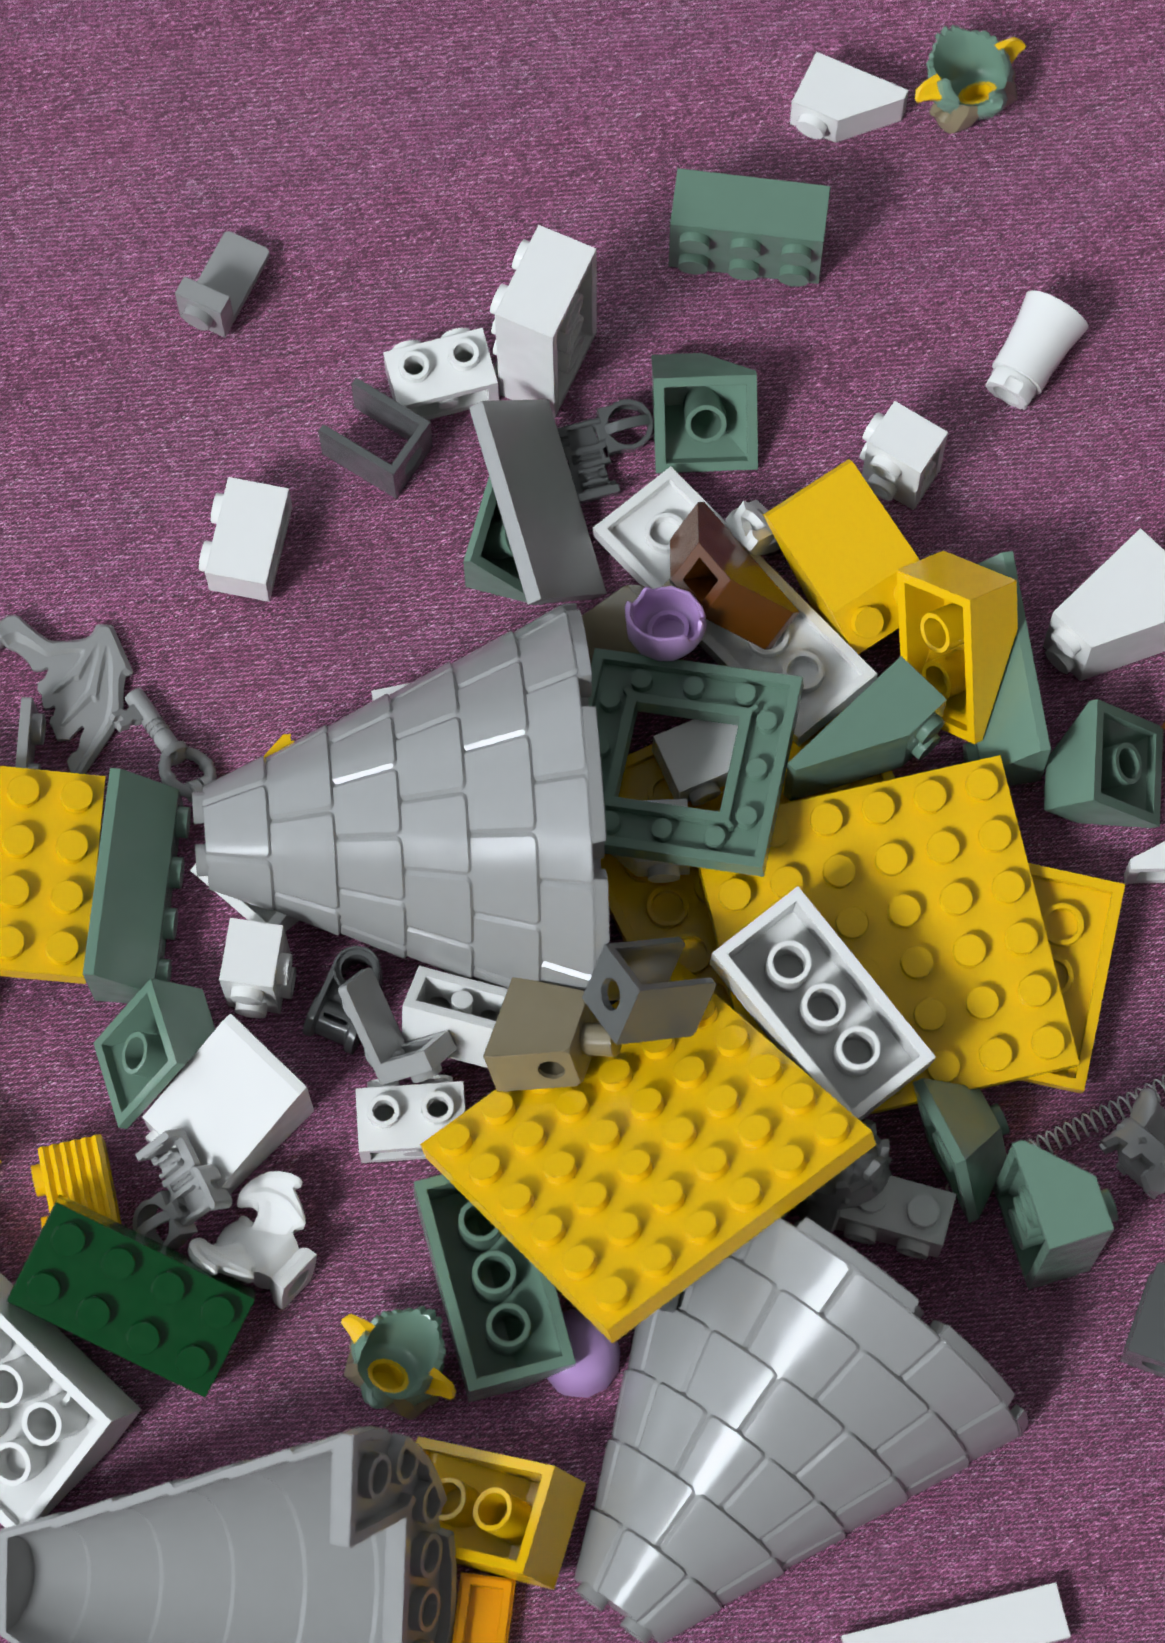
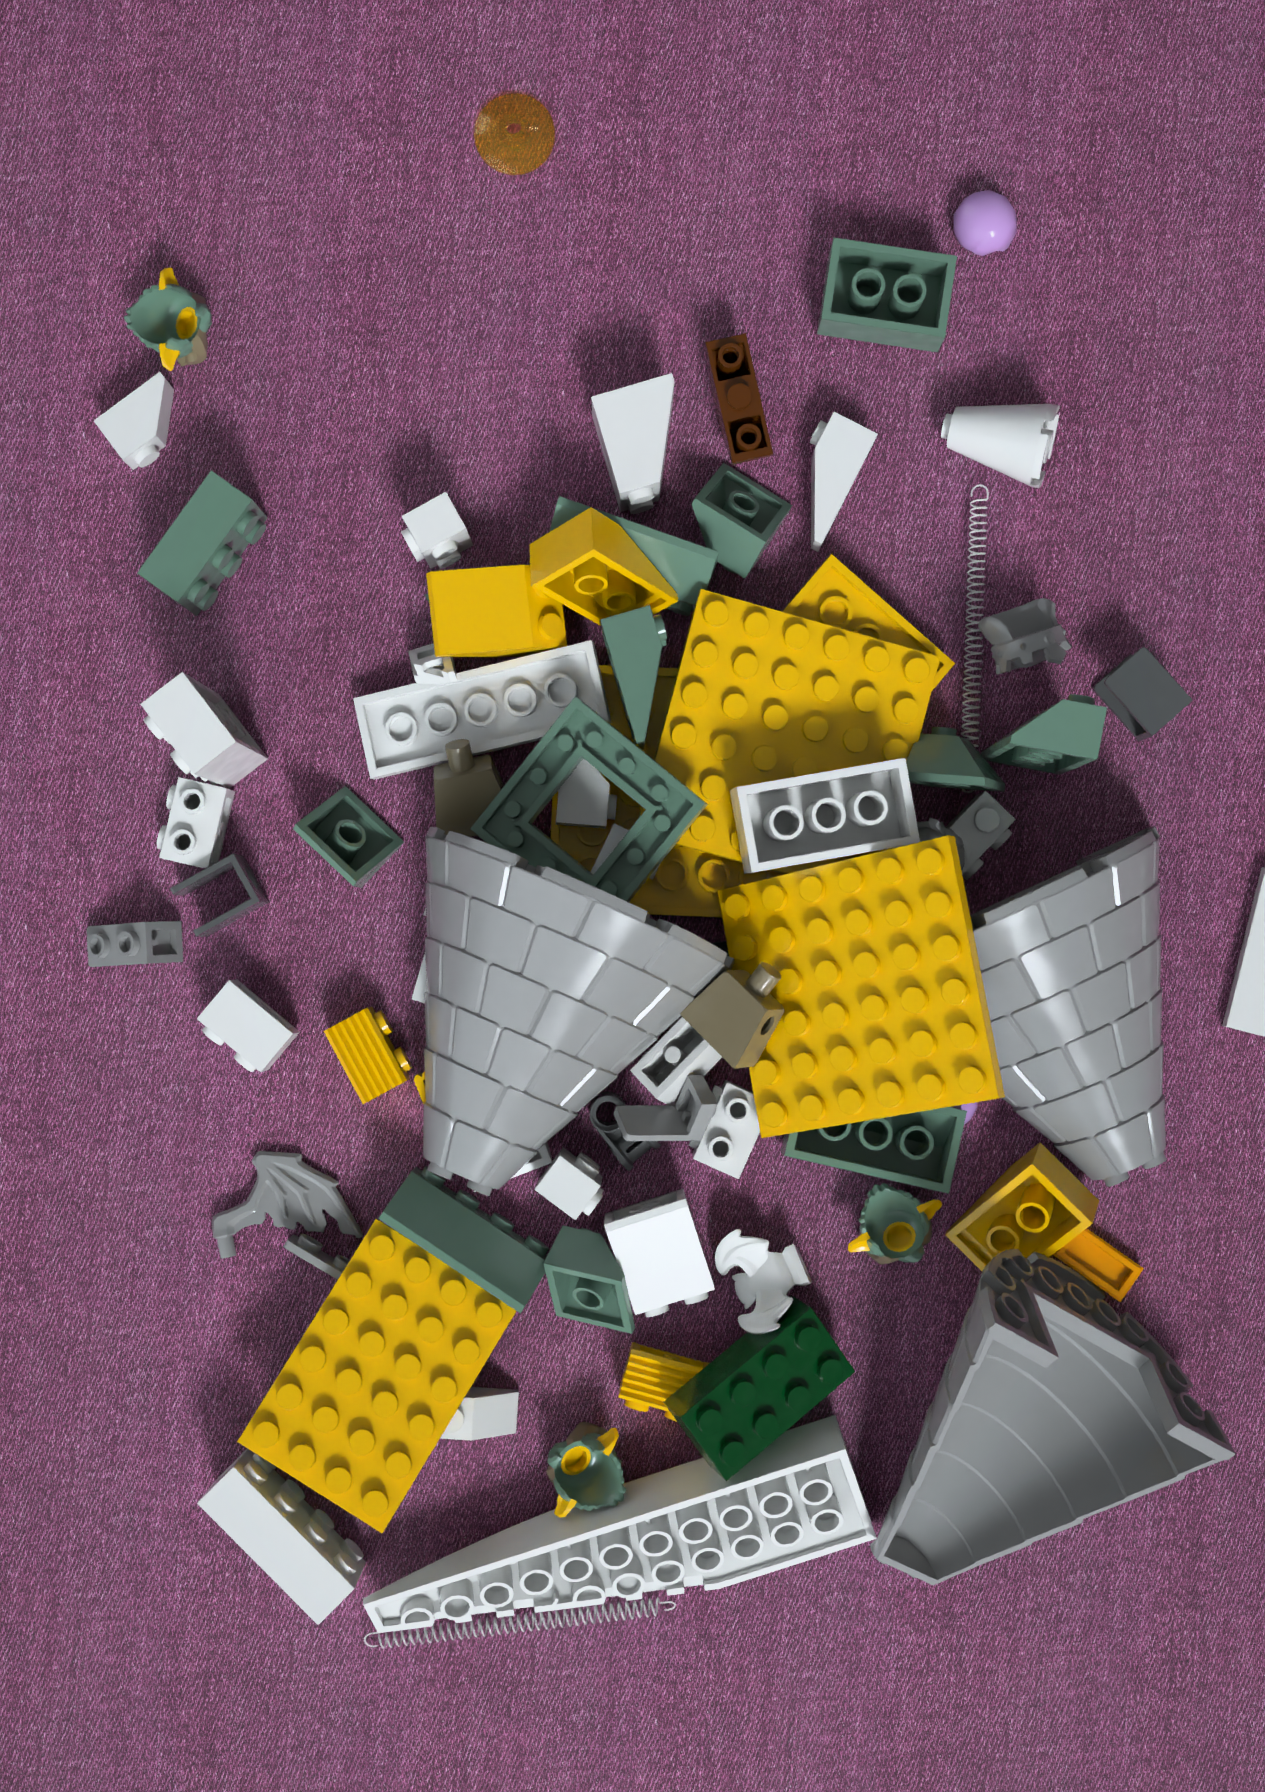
camera: 60 degrees left, 15 degrees up
light grey piece [109,688,217,802] -> none
light grey piece [133,1128,232,1250] -> none
light grey bracket [175,231,270,338] -> none
light grey tile [469,399,607,605] -> none
dark grey piece [557,399,653,504] -> none
dark grey piece [582,937,716,1045] -> none
lavender hair [625,586,707,661] -> none
sand green slope [651,353,758,473] -> none
reddish brown slope [670,502,799,650] -> none
white plant [985,290,1088,410] -> none
none -> light grey bracket [87,921,183,967]
none -> yellow brick [324,1006,412,1104]

